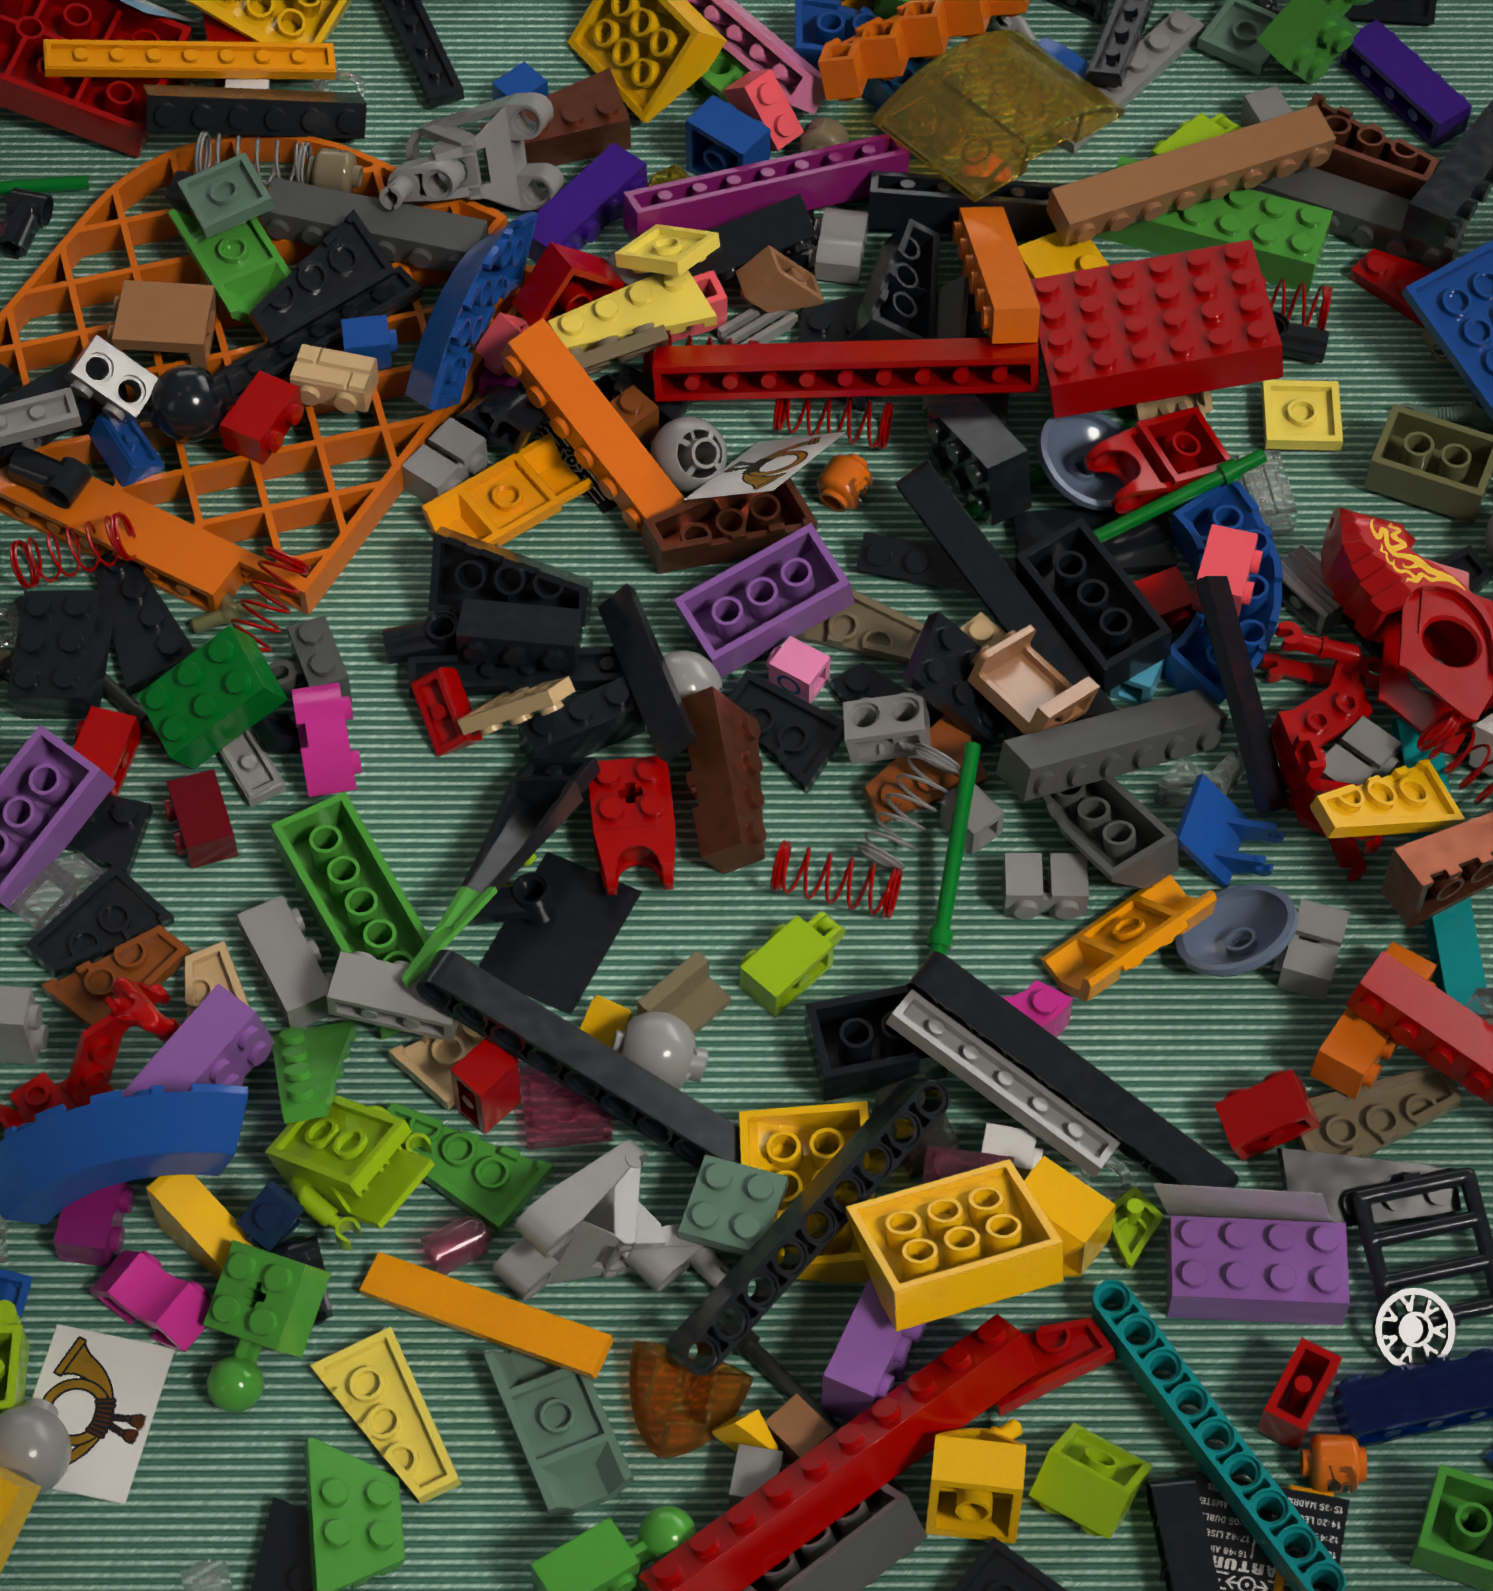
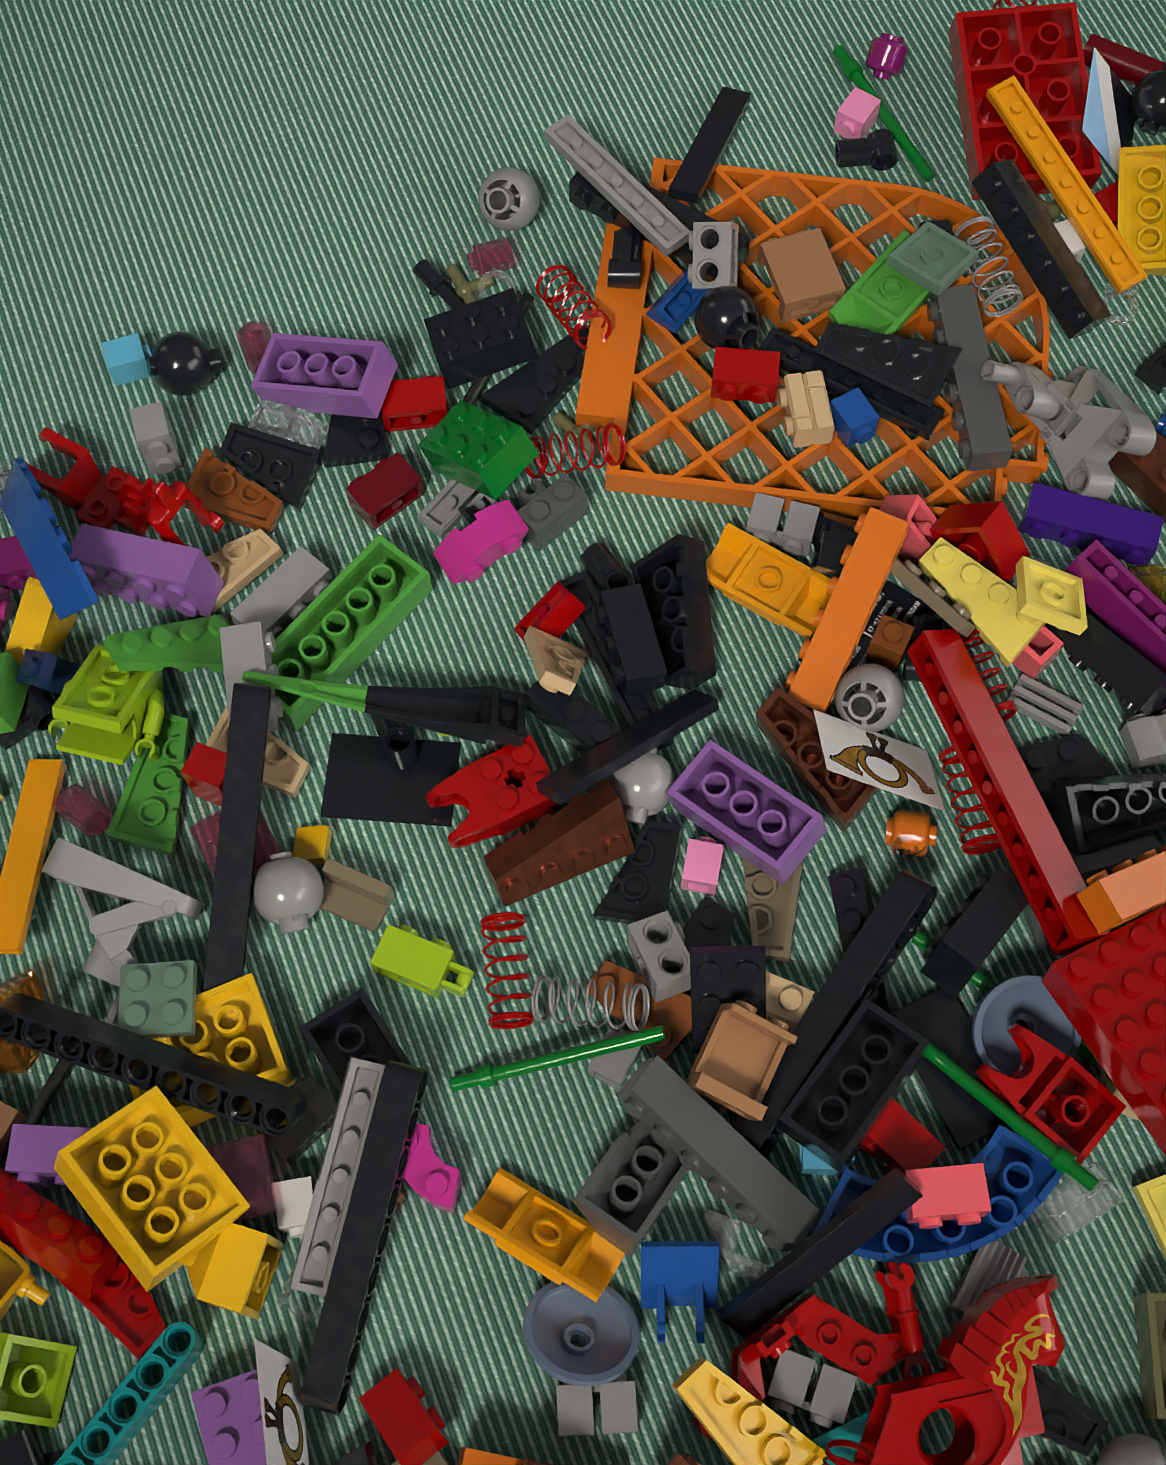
camera: 70 degrees right, 10 degrees up
dark tan head [307,148,363,193] -> none
blue brick [405,211,538,411] -> none
medium nougat slope [736,245,824,313] -> none
light grey piece [1002,853,1089,920] -> none
lime piece [1112,1186,1164,1269] -> none

